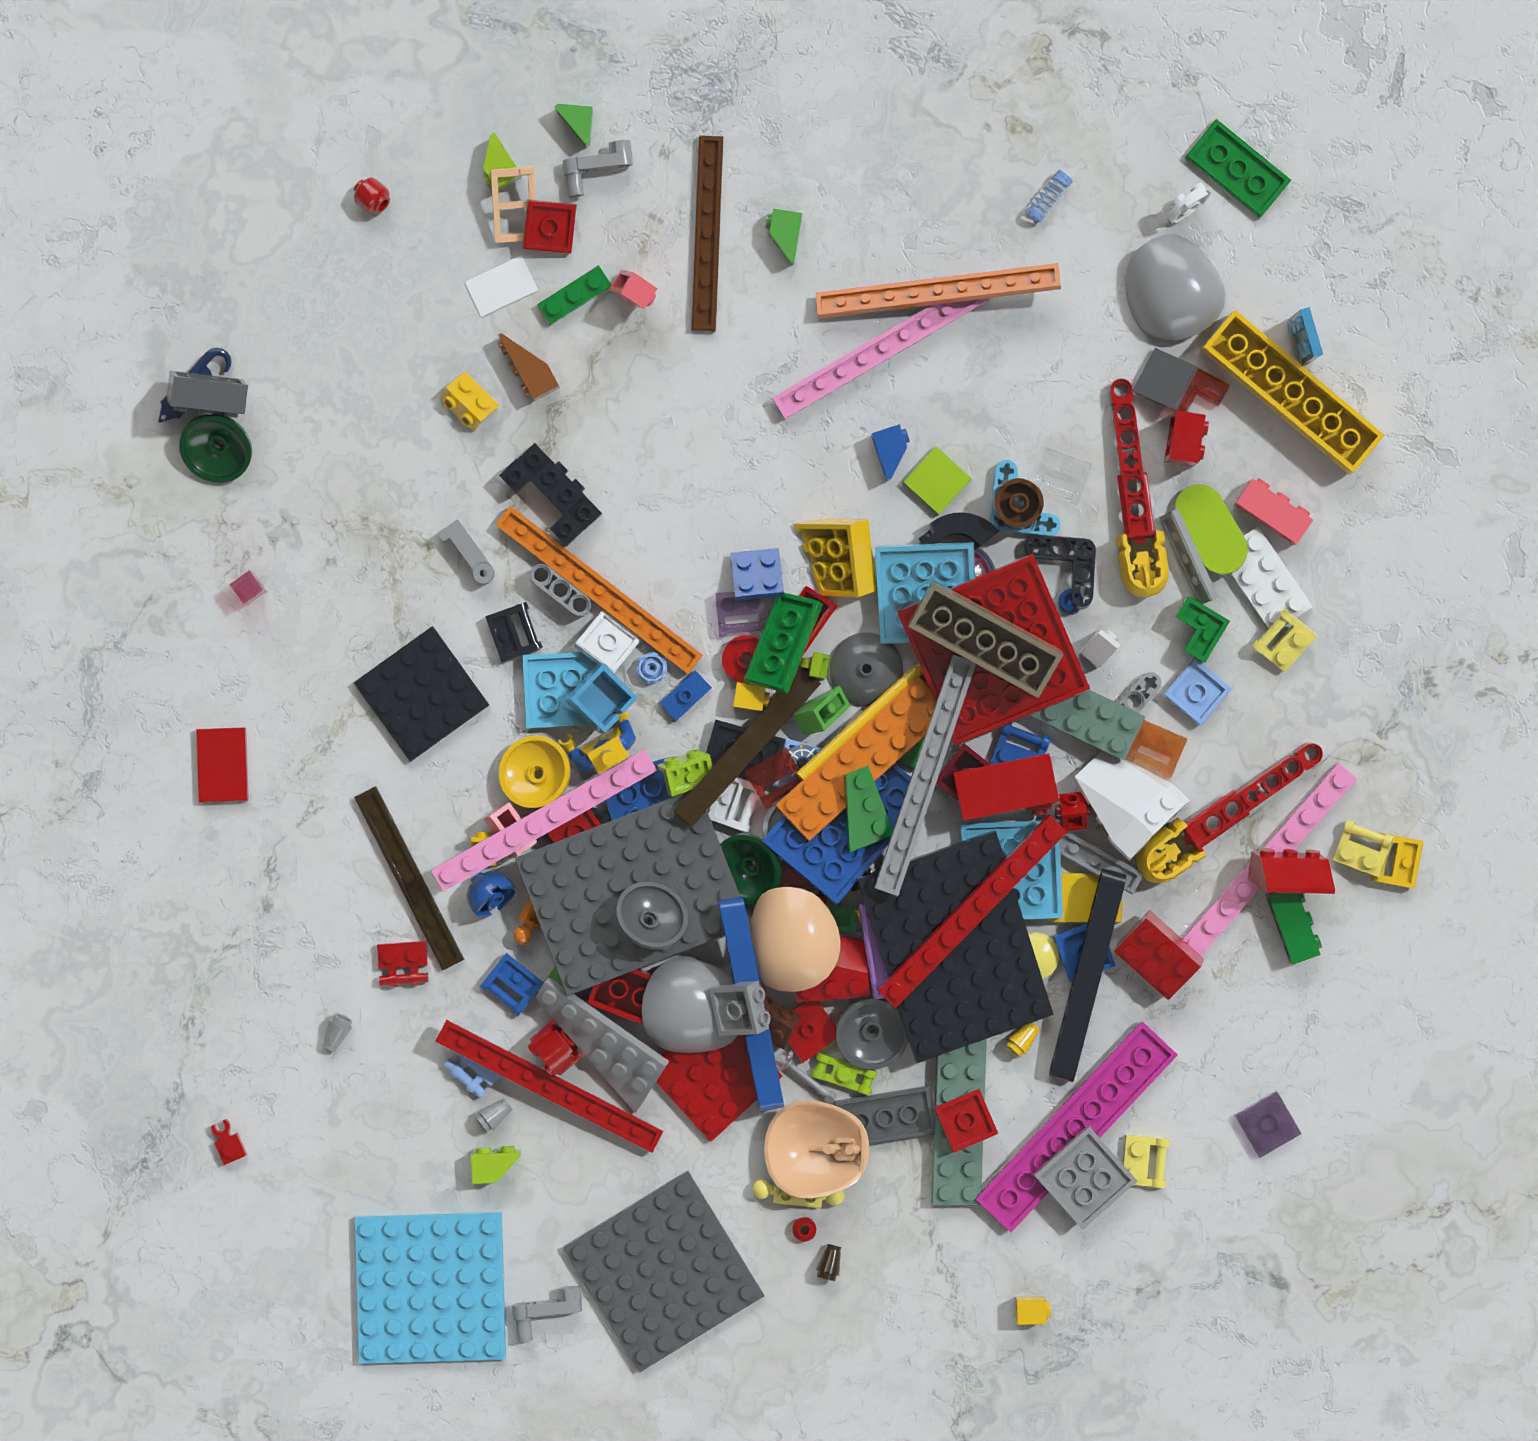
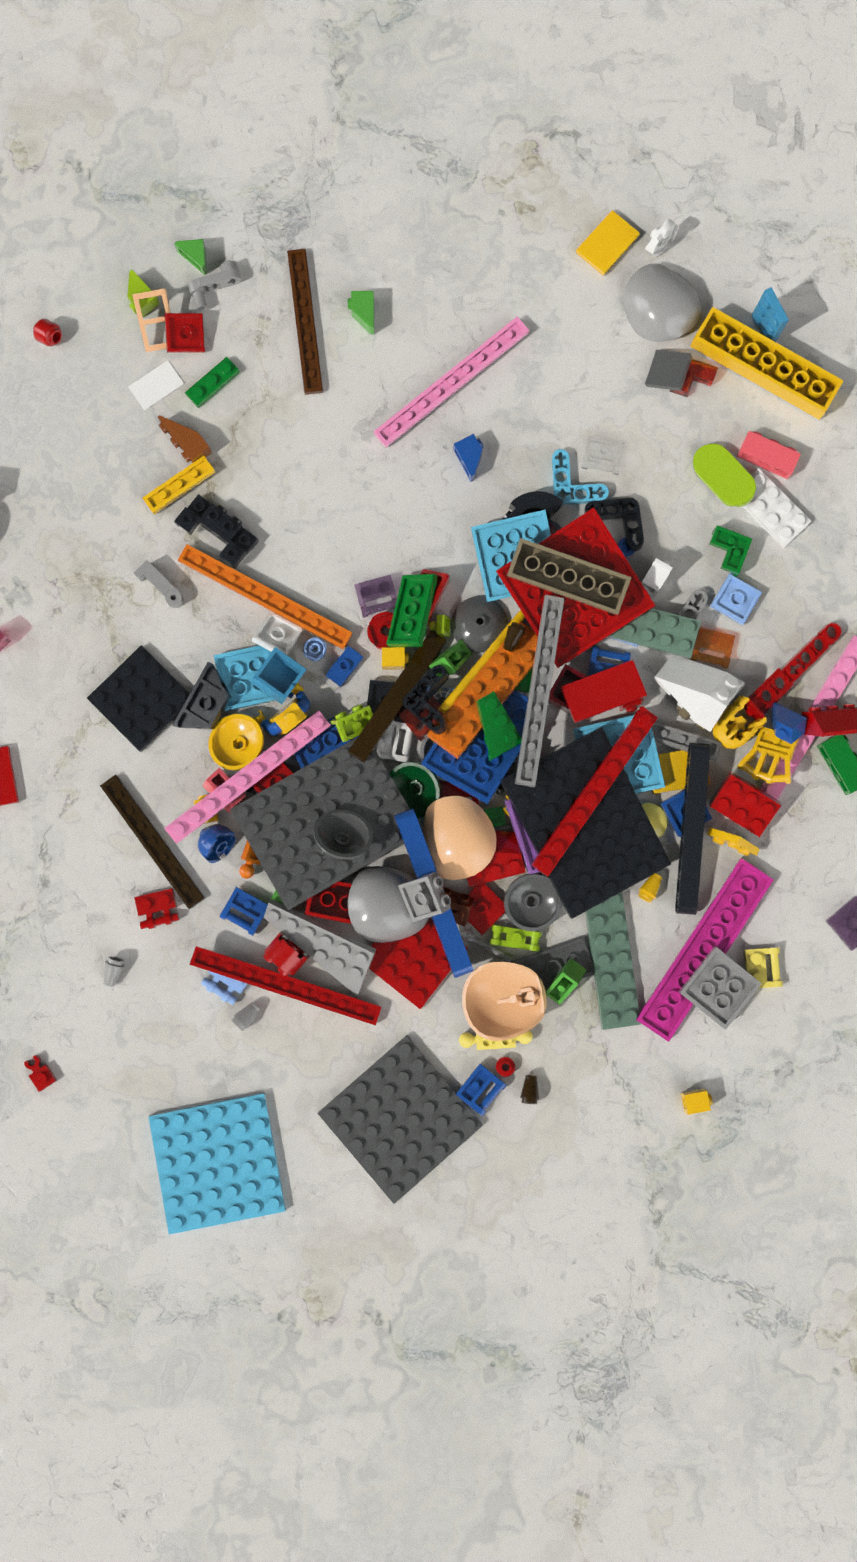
camera: 15 degrees left, 5 degrees down
yellow bracket [439,371,499,432] -> none
lime slope [471,1146,521,1184] -> none
black plate [485,602,543,662] -> none
light grey beam [512,1285,583,1342] -> none
light grey beam [530,564,592,616] -> none
coral piece [609,269,658,309] -> none
plate [730,548,784,601] -> none
yellow wedge [794,518,877,597] -> none
orange plate [816,263,1061,319] -> none
lime tile [903,446,972,515] -> none
red plate [934,1089,999,1153] -> none
reddish brown brick [993,478,1044,529] -> none
light blue piece [1026,170,1073,223] -> none
red brick [1055,792,1091,832] -> none
red piece [1110,378,1169,597] -> none
light grey tile [1160,509,1218,604] -> none
red brick [1164,410,1209,467] -> none
green tile [1185,119,1291,219] -> none
light yellow plate [1252,608,1317,672] -> none
none -> yellow plate [142,456,216,515]
none -> black wing [172,662,232,729]
none -> black beam [403,665,449,734]
none -> blue plate [456,1063,507,1116]
none -> dark brown cone [503,622,526,652]
none -> bright green slope [546,958,586,1005]
none -> yellow tile [576,210,640,276]
none -> yellow plate [707,827,760,856]
none -> yellow plate [737,727,799,784]
none -> blue slope [771,702,807,744]

